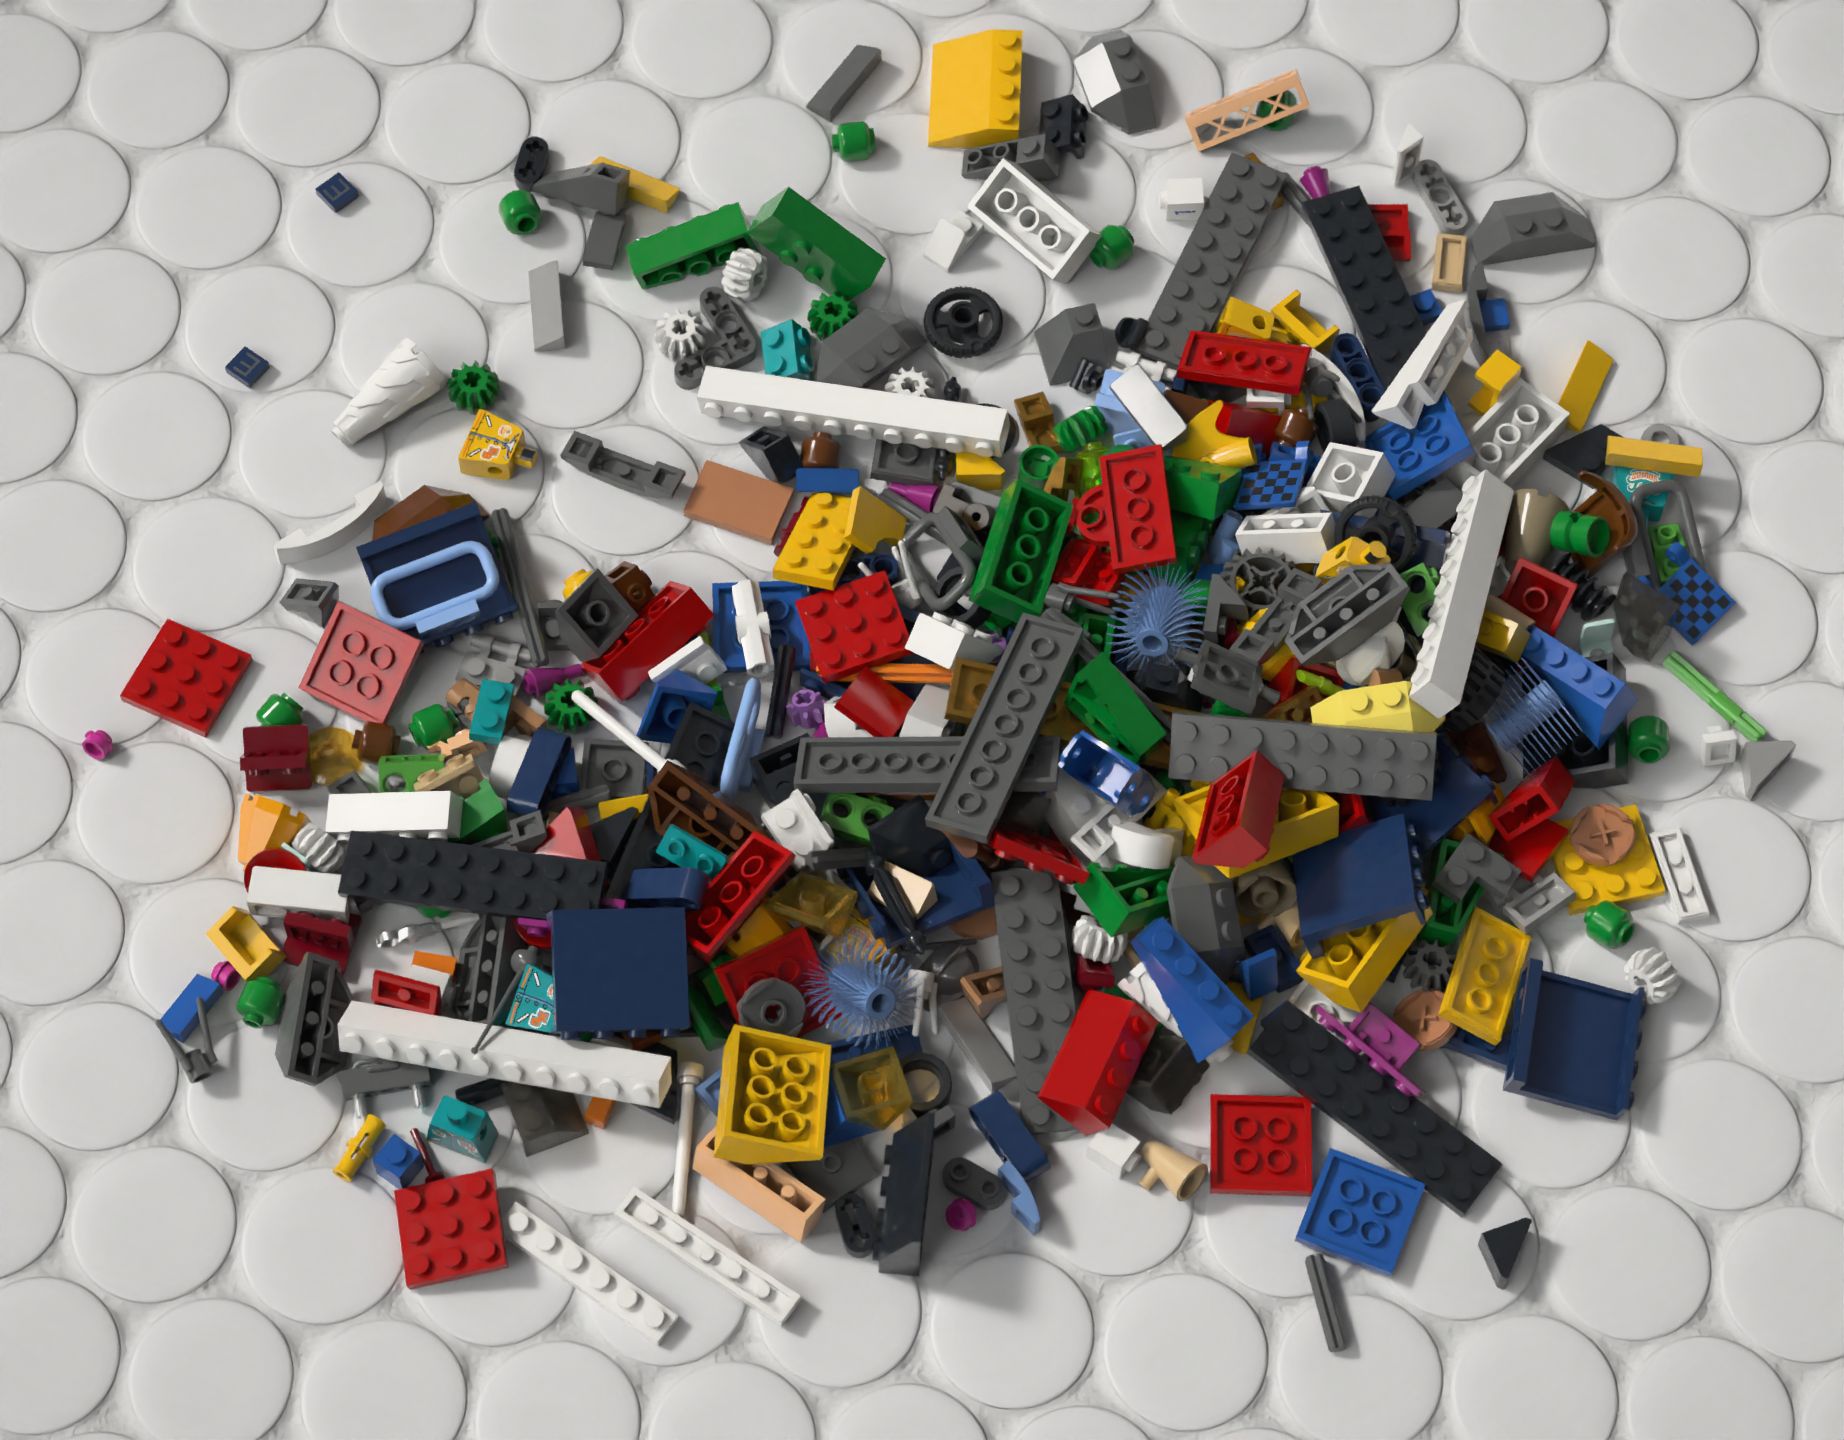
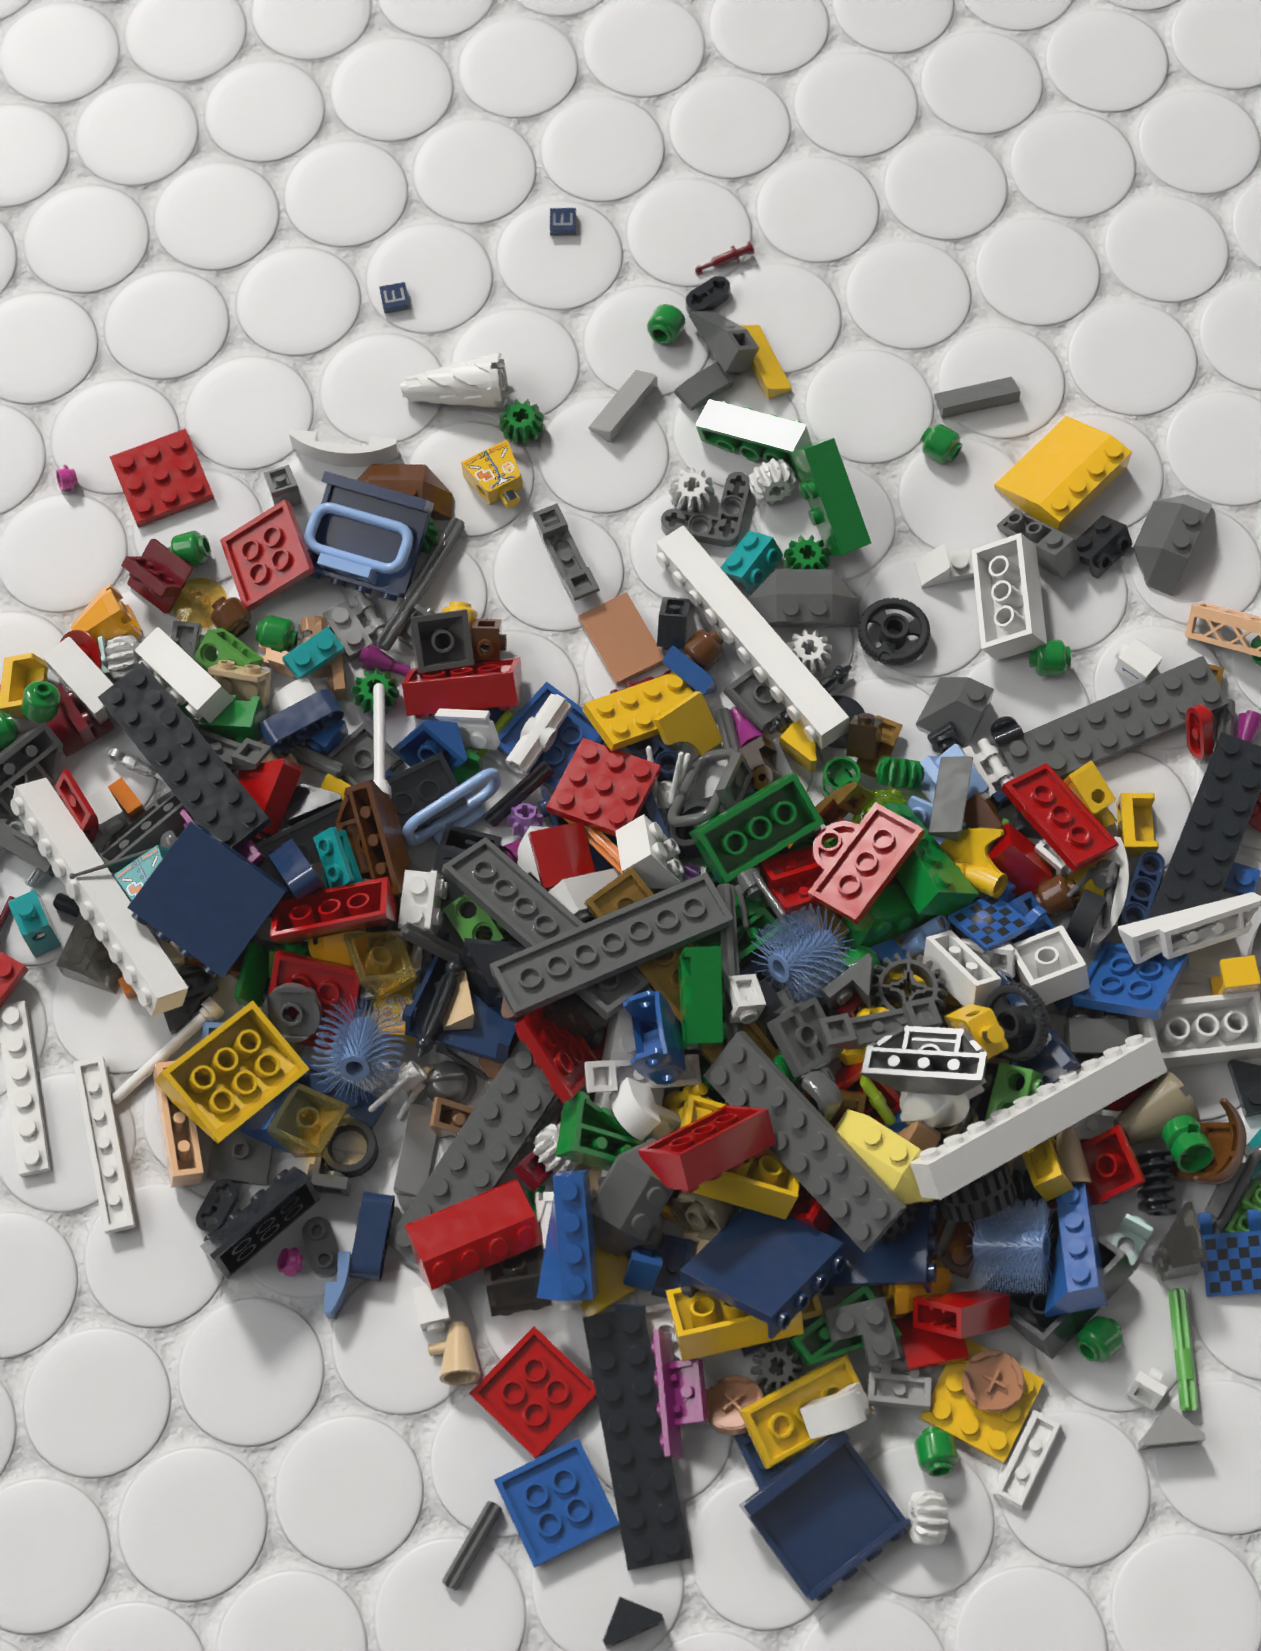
camera: 45 degrees right, 5 degrees up
none -> green head [21,681,61,723]
none -> dark red piece [695,241,755,275]
none -> white bracket [724,974,766,1024]
none -> white brick [800,1382,870,1439]
none -> dark grey hair [802,1071,842,1122]
none -> dark brown brick [846,713,883,760]
none -> red plate [1186,704,1215,760]

